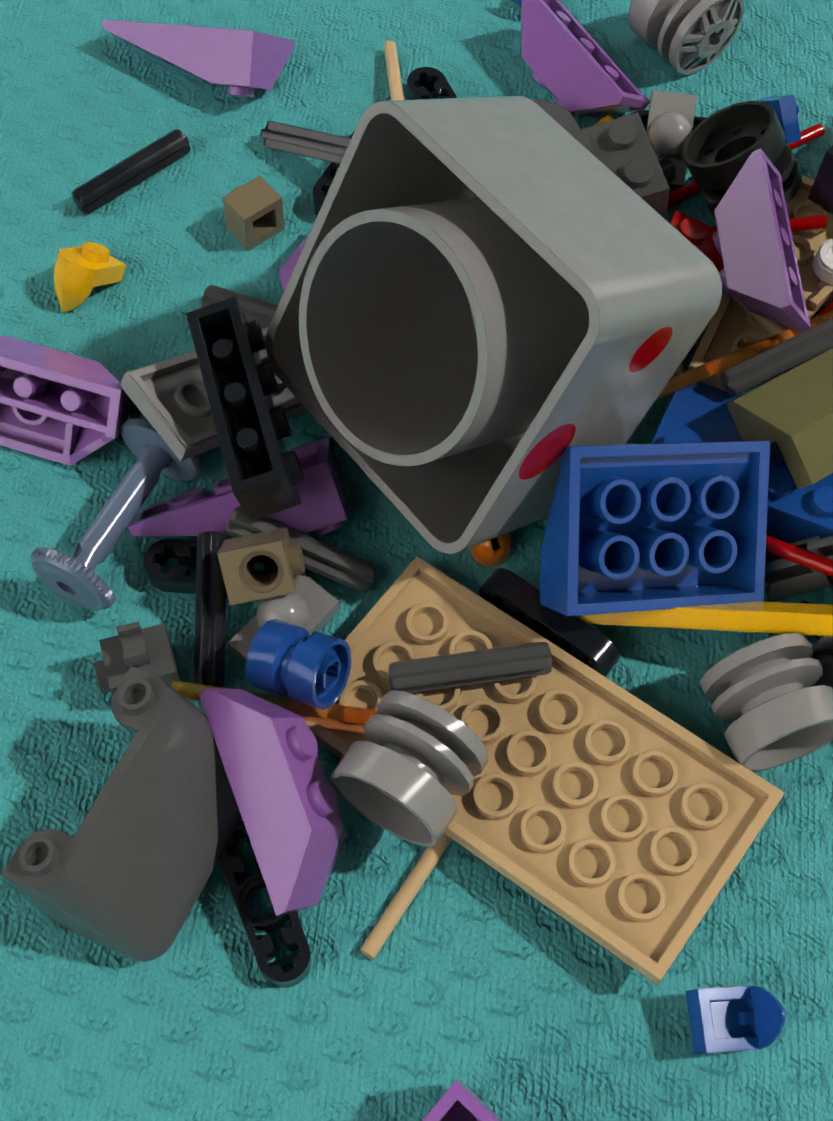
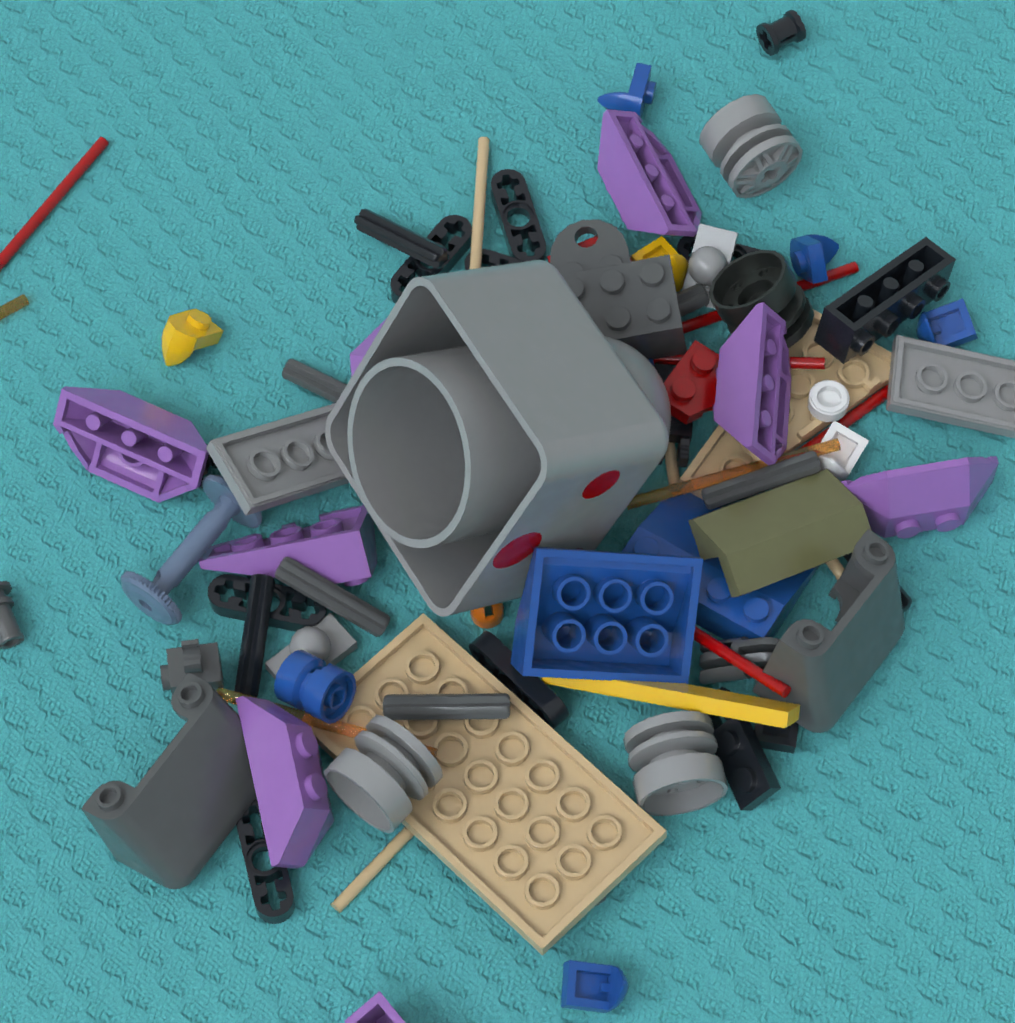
camera: 10 degrees right, 0 degrees up
black axle [71,129,191,214] -> none
medium lavender wedge [102,19,294,97] -> none
black brick [186,296,305,521] -> none
dark tan brick [217,527,305,606] -> none
dark tan plate [222,176,285,251] -> none

